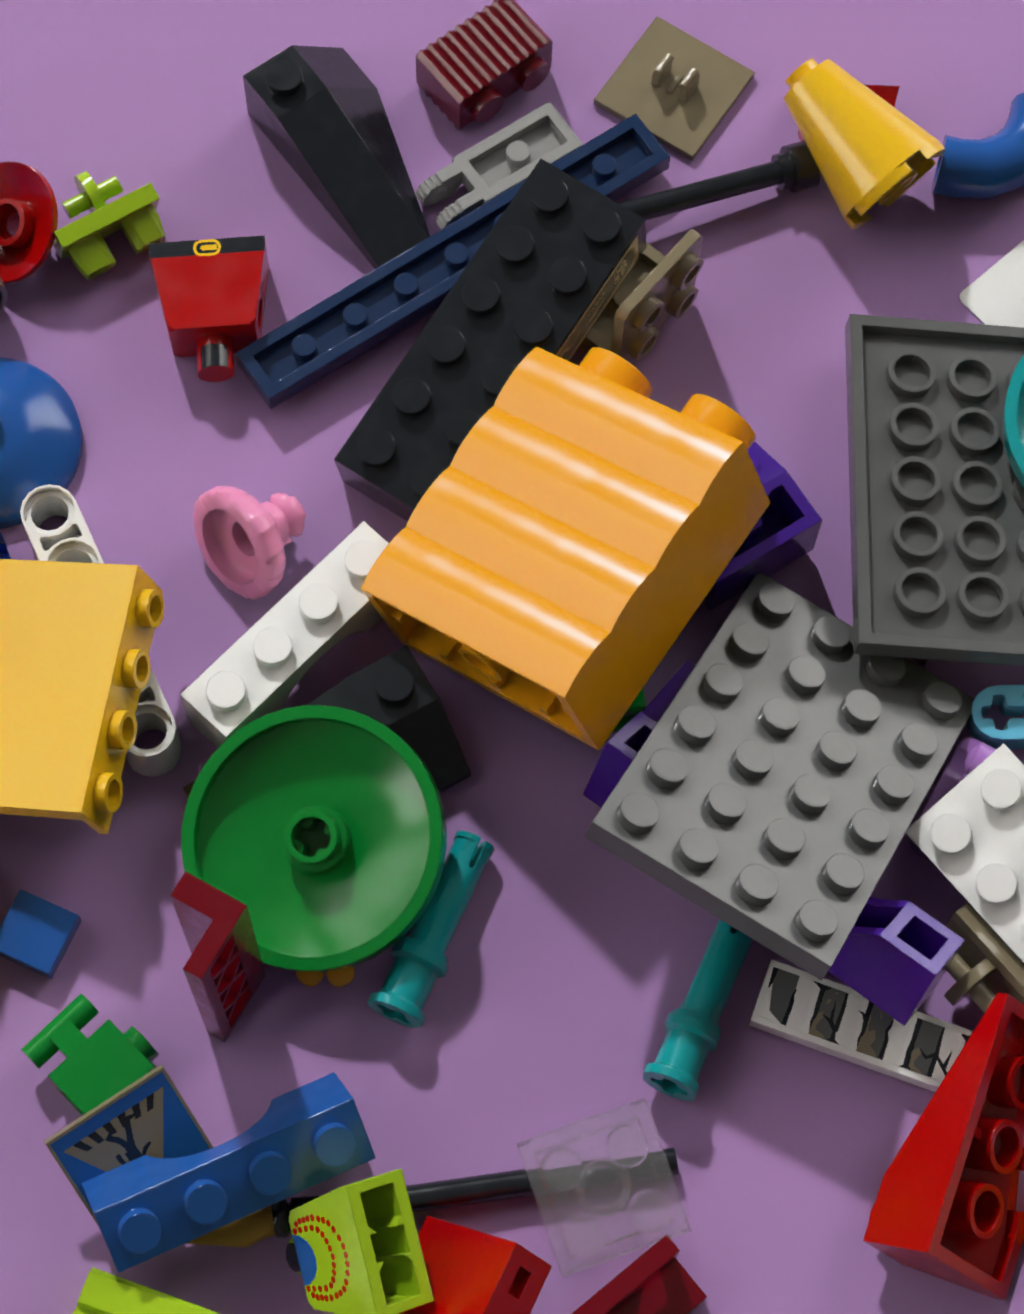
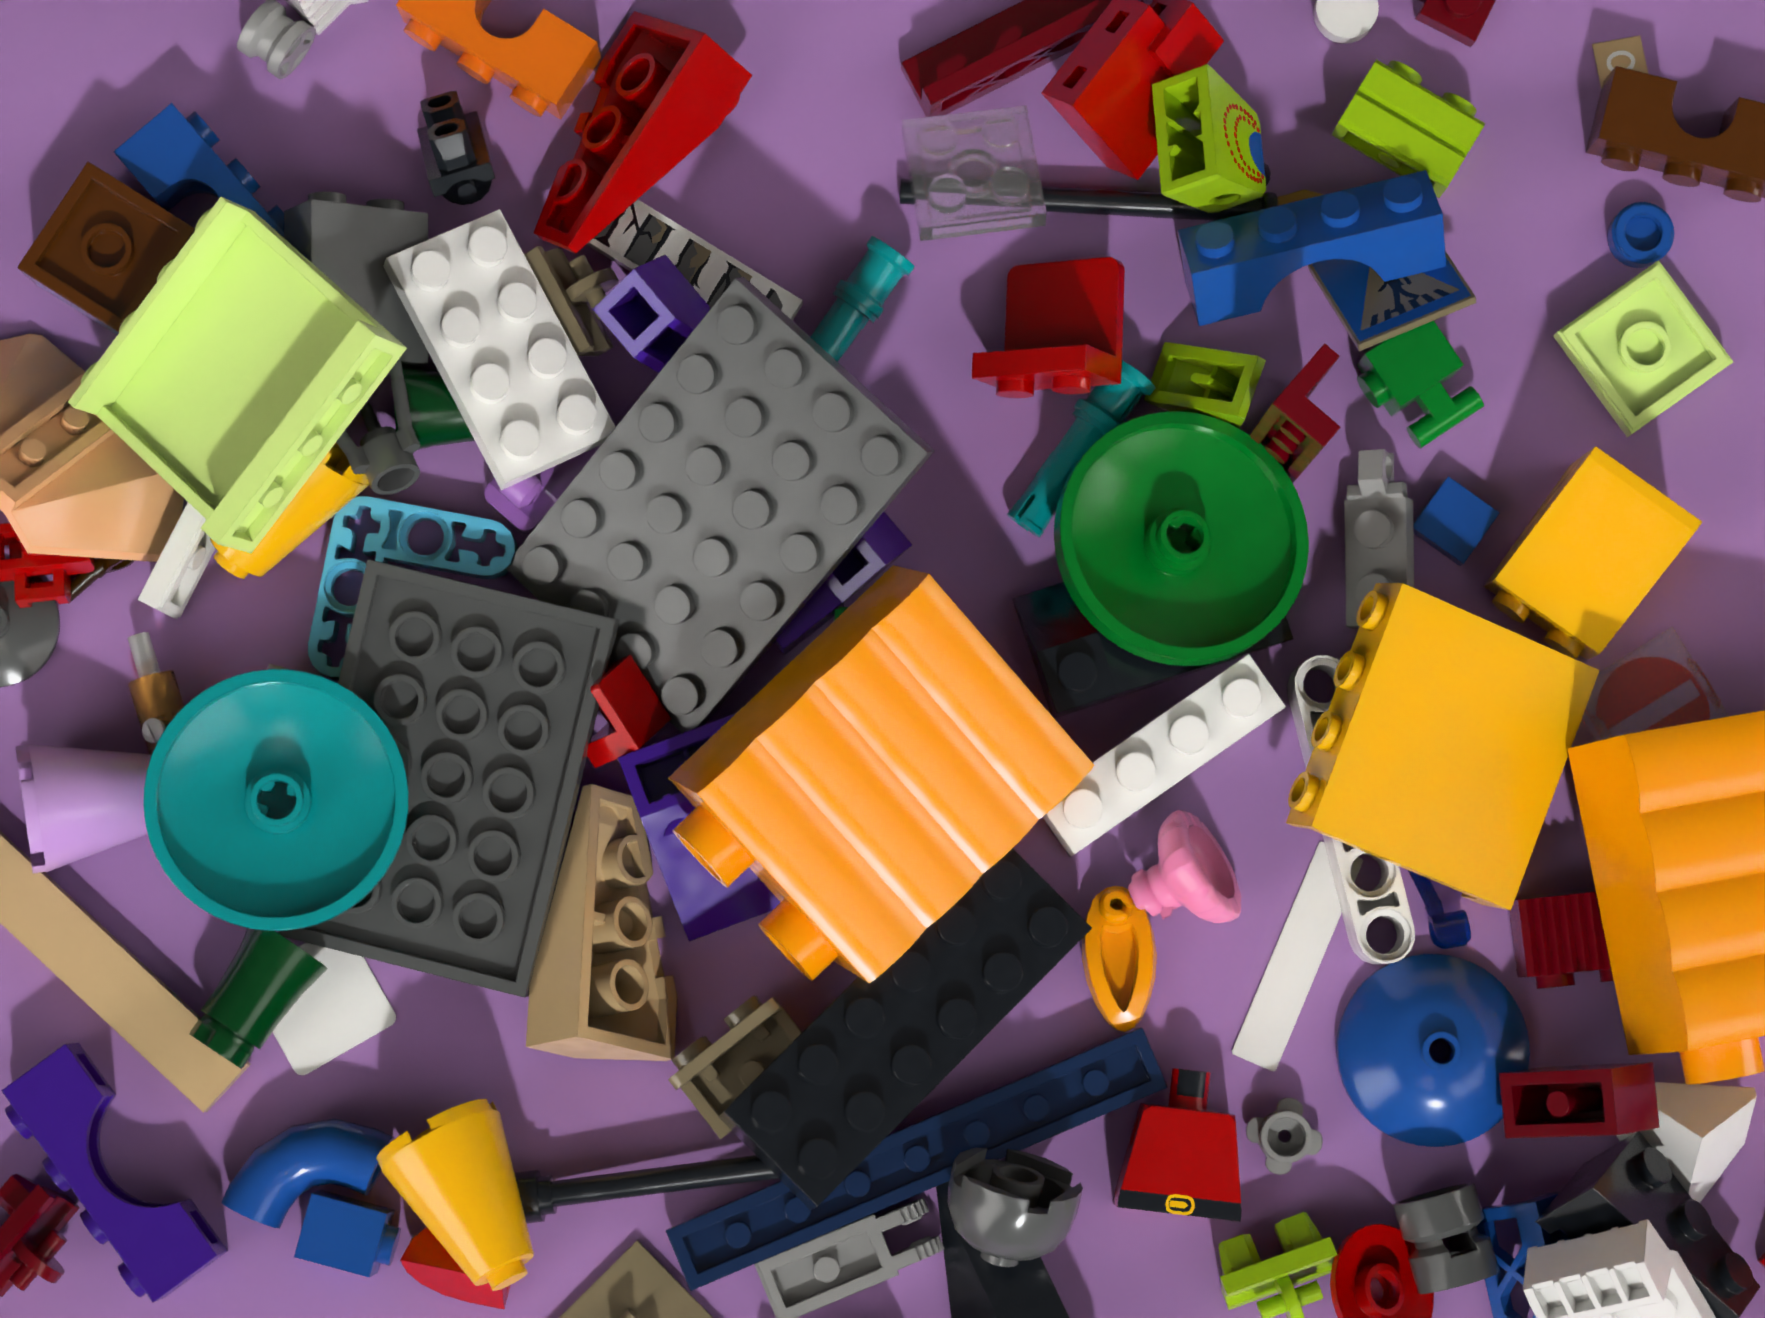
camera: 170 degrees left, 15 degrees up
none -> blue brick [294,1190,401,1278]
none -> tan wedge [526,784,677,1061]
none -> red panel [587,655,671,768]
none -> dark grey cylinder [948,1148,1083,1267]
none -> red bracket [972,257,1125,398]
none -> light orange arm [1082,886,1157,1032]
none -> lime slope [1144,342,1266,428]
none -> white sticker [1232,842,1363,1072]
none -> light grey plate [1246,1098,1323,1175]
none -> light grey hinge [1344,449,1414,629]

